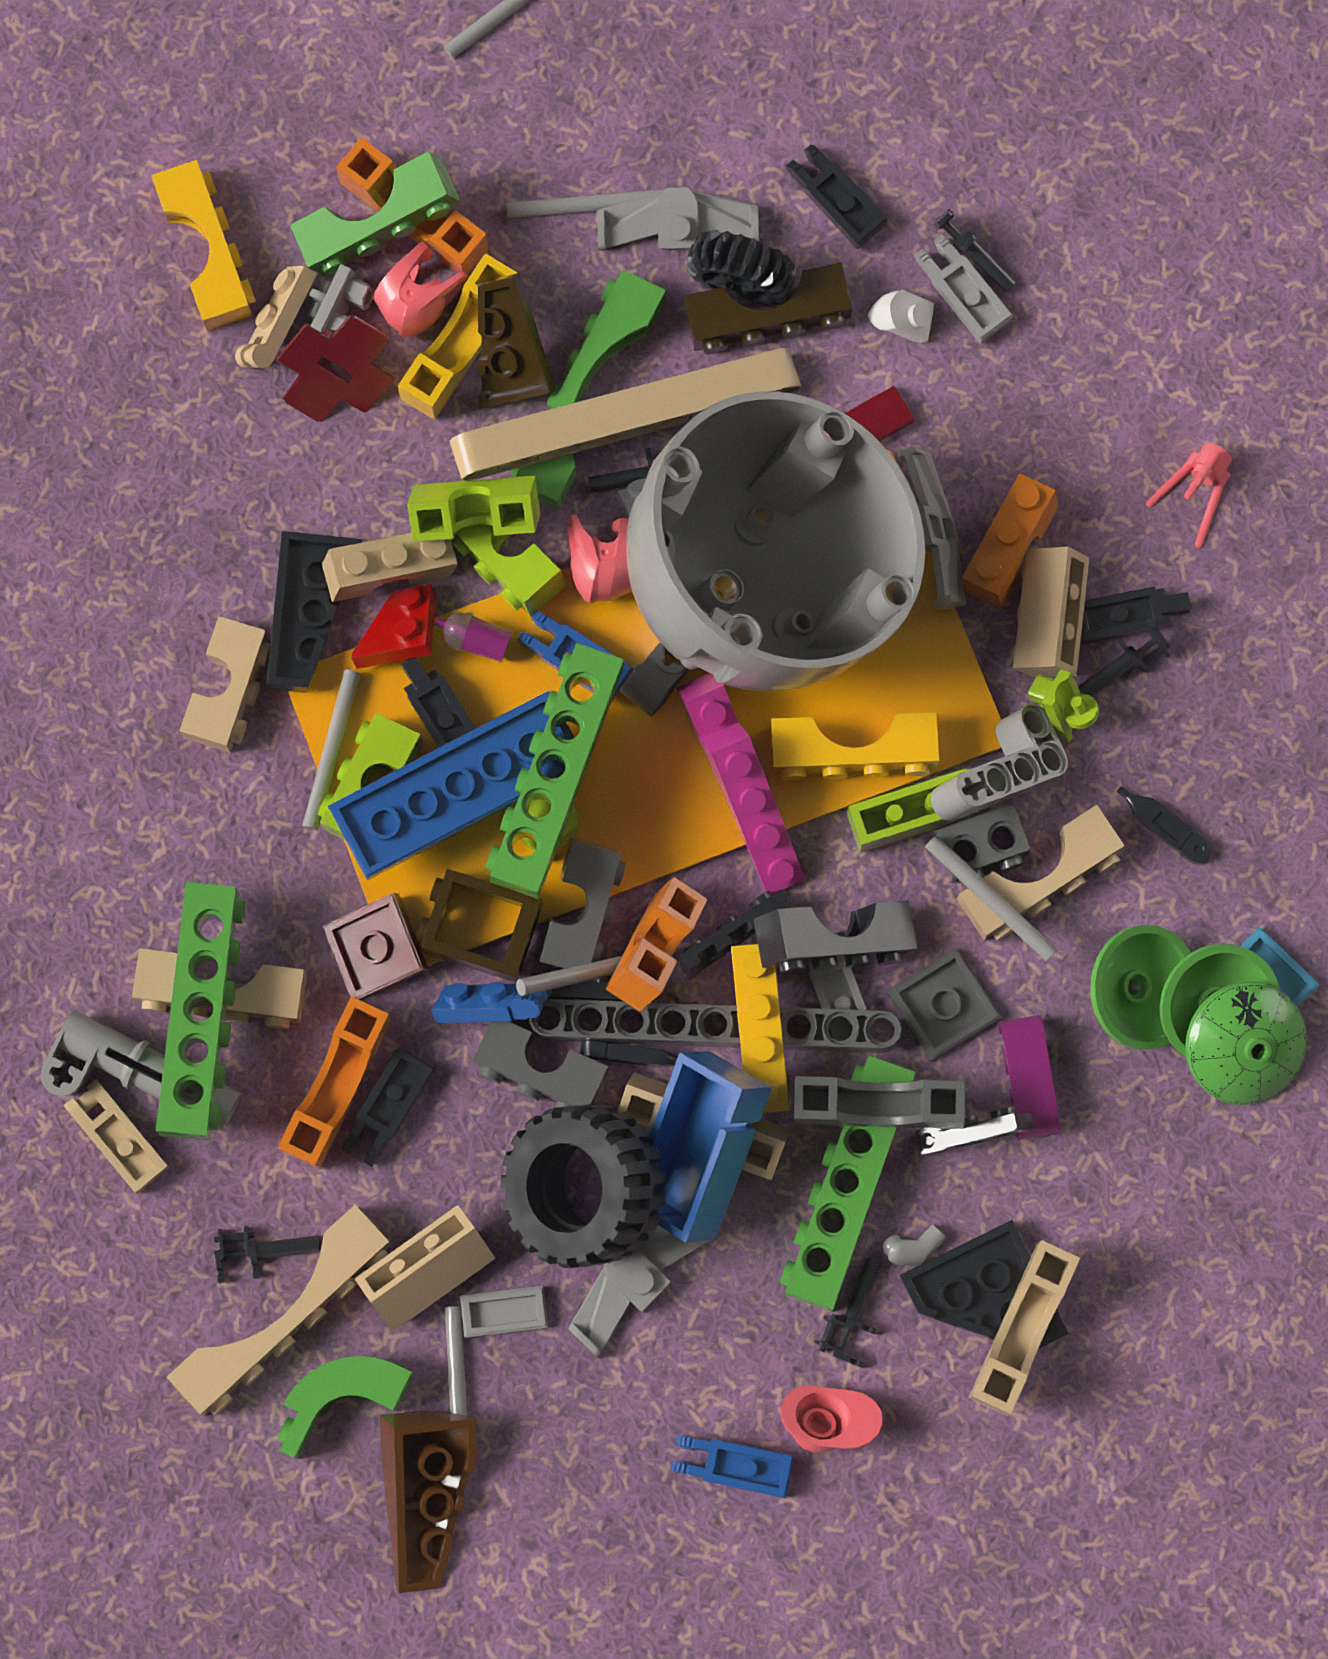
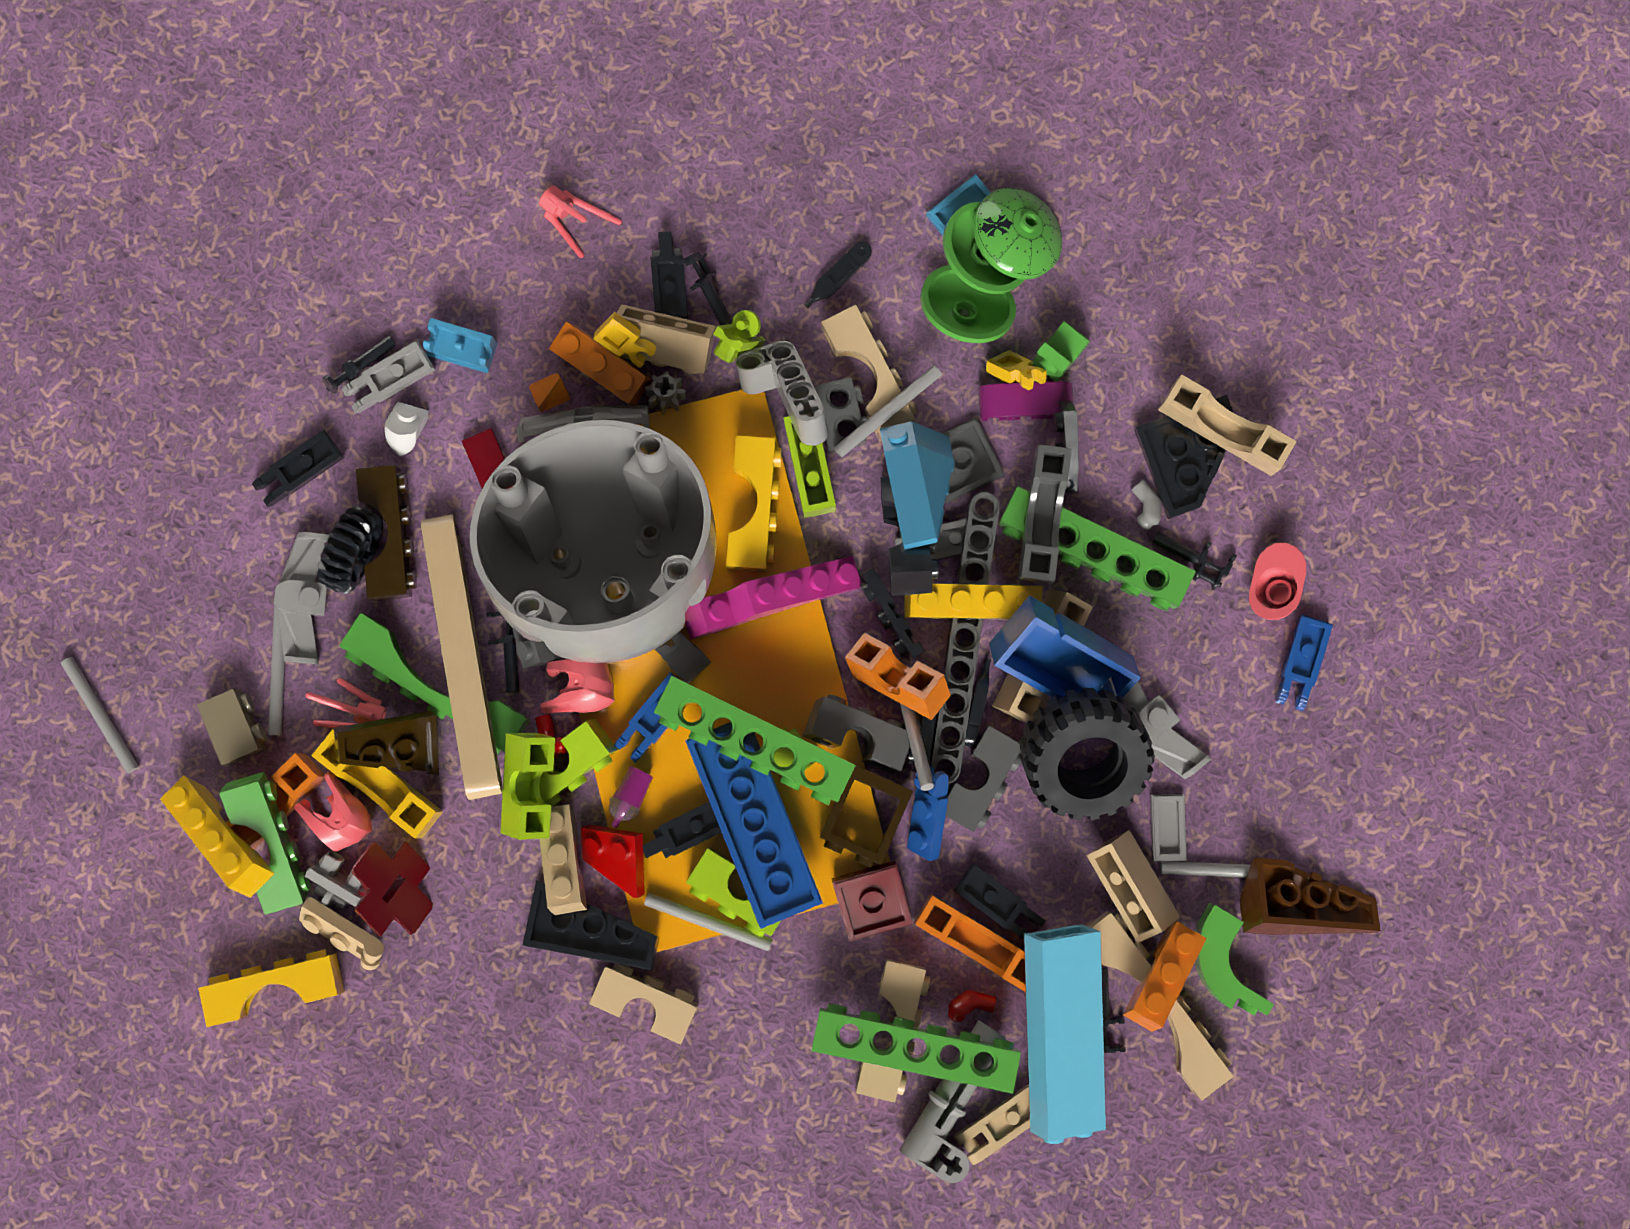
camera: 85 degrees left, 5 degrees up
none -> yellow arch [160,776,275,898]
none -> dark tan brick [196,689,267,766]
none -> coral plant [305,678,387,728]
none -> dark azure hinge [423,318,498,374]
none -> orange slope [528,373,570,413]
none -> red arm [535,714,567,757]
none -> yellow plate [593,311,656,368]
none -> light grey gear [645,371,686,415]
none -> dark azure wedge [880,421,955,550]
none -> red arm [948,990,996,1022]
none -> yellow plate [986,350,1047,390]
none -> medium azure brick [1024,924,1106,1144]
none -> bright green brick [1033,321,1091,382]
none -> orange arch [1123,921,1207,1032]

